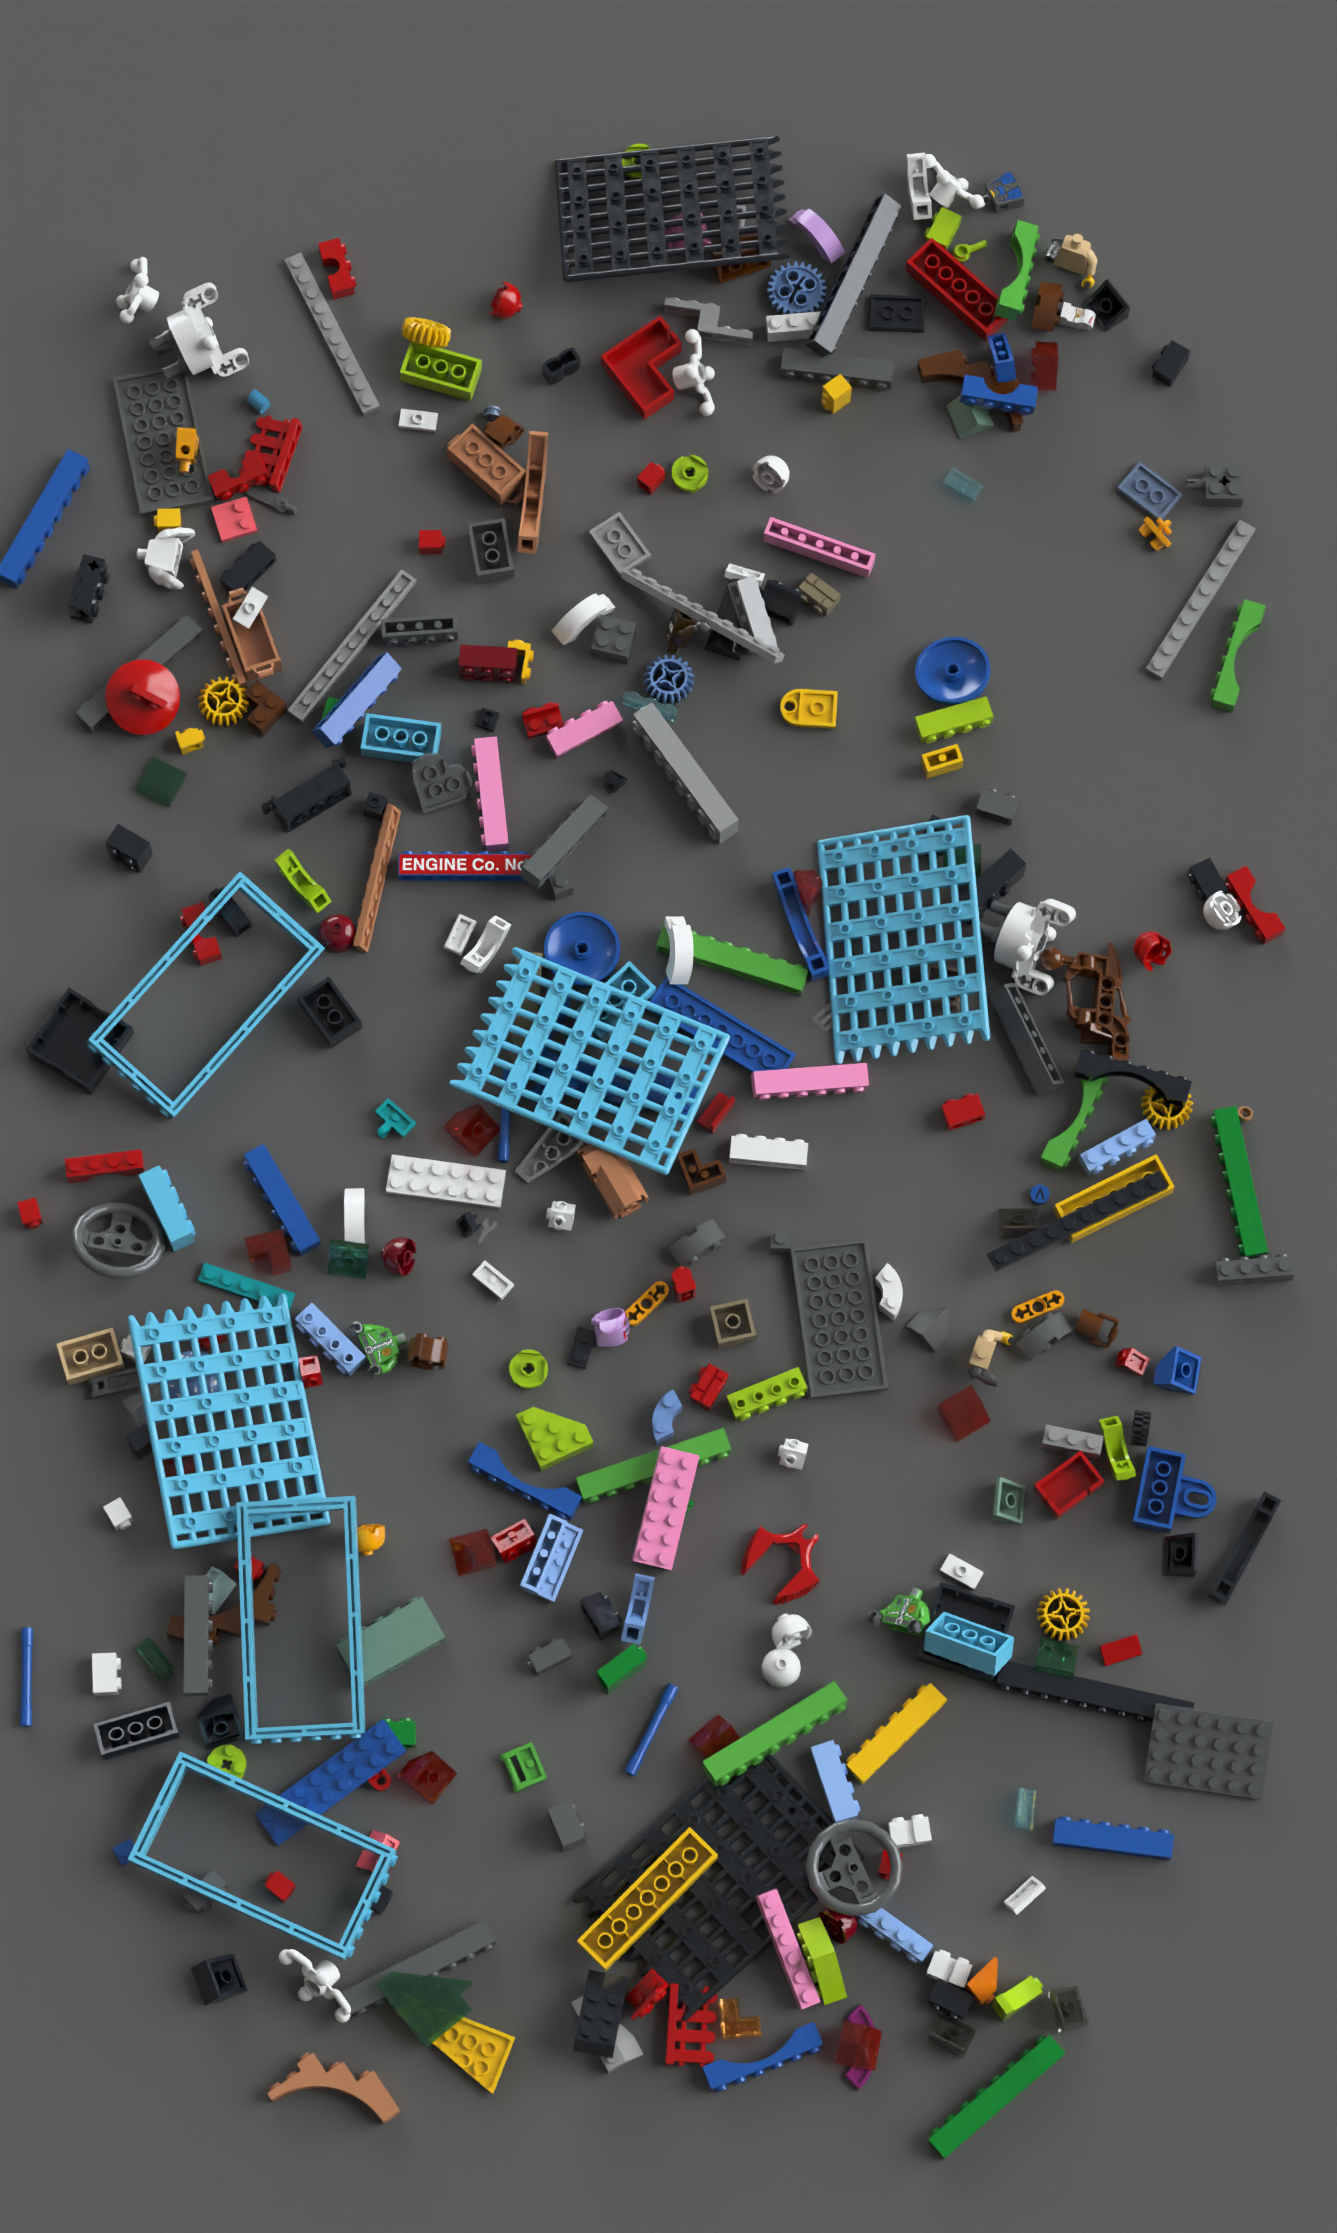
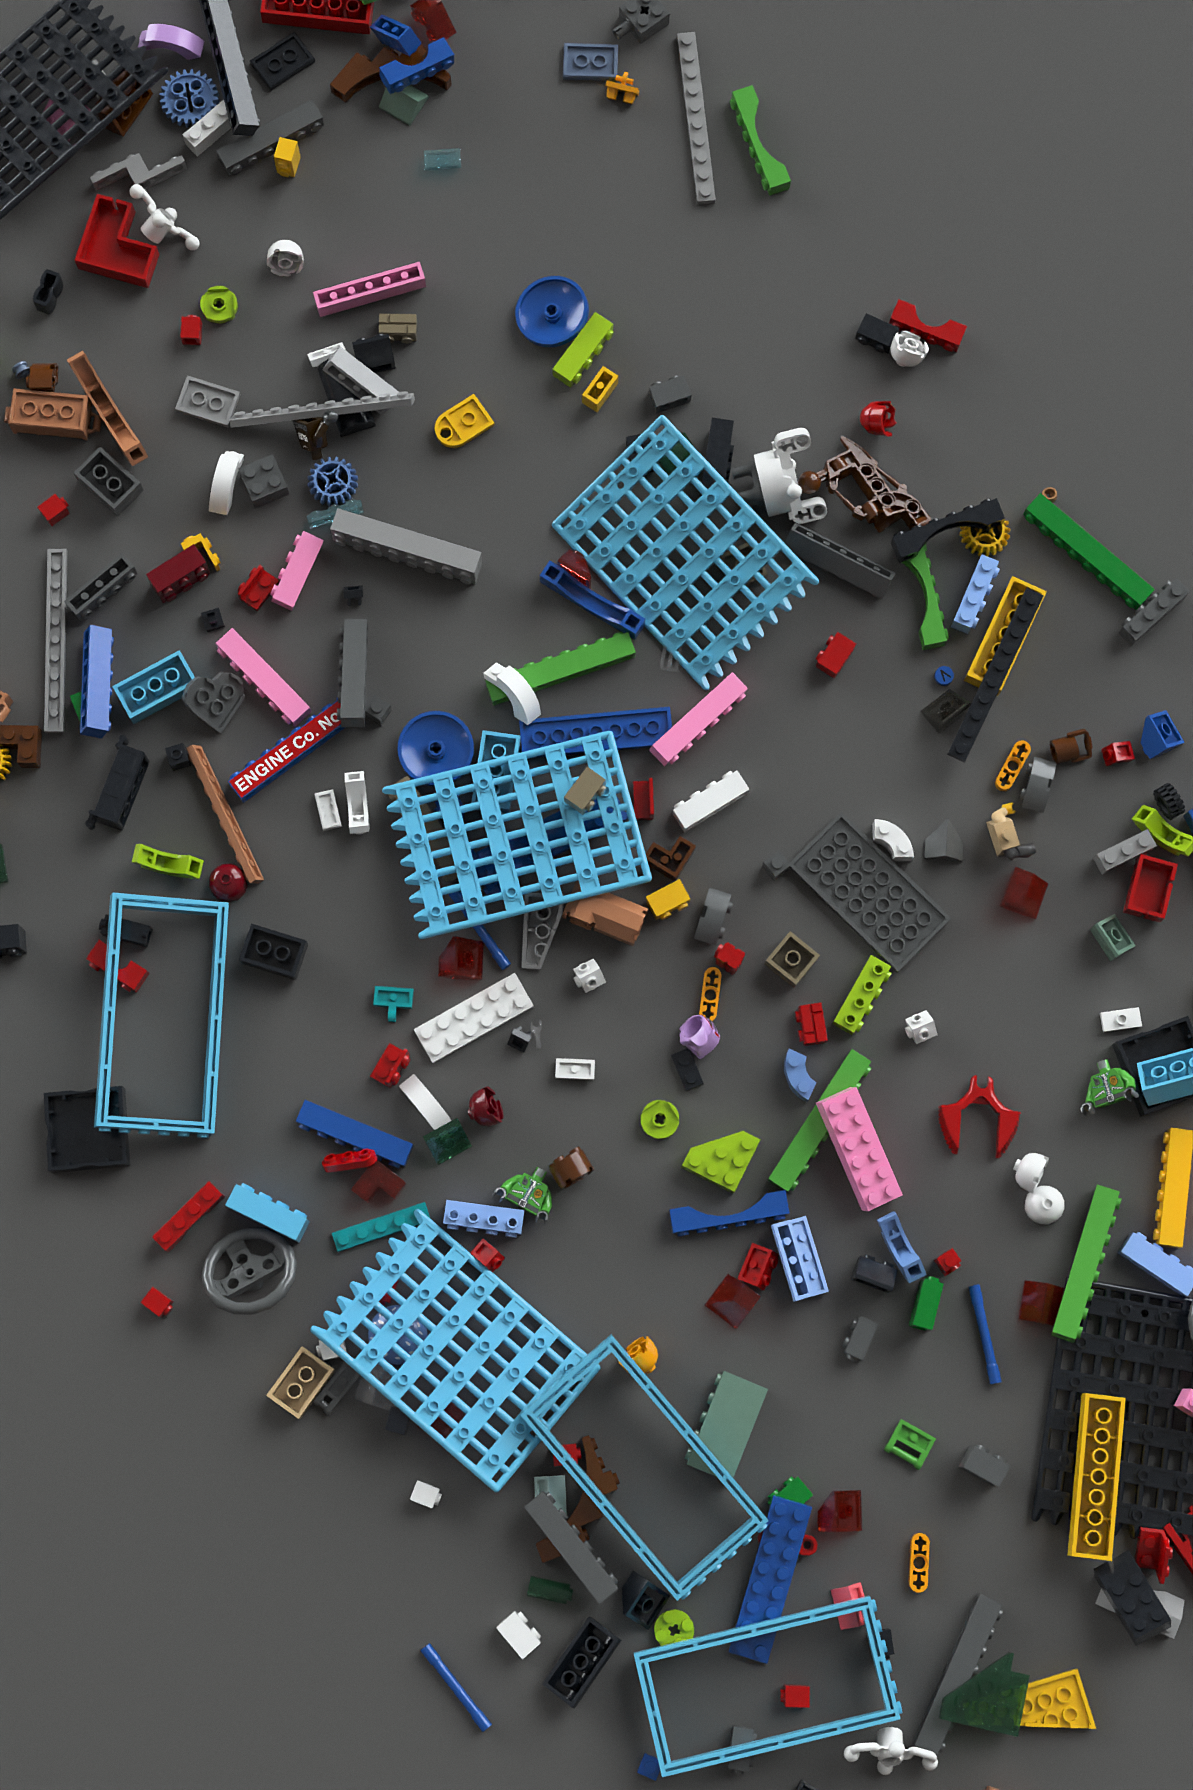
camera: 40 degrees left, 5 degrees up
none -> red plate [322,1149,378,1173]
none -> red bracket [370,1043,411,1089]
none -> dark tan brick [564,767,607,815]
none -> yellow brick [645,879,690,920]
none -> light orange beam [909,1533,930,1593]
none -> red brick [934,1248,961,1276]

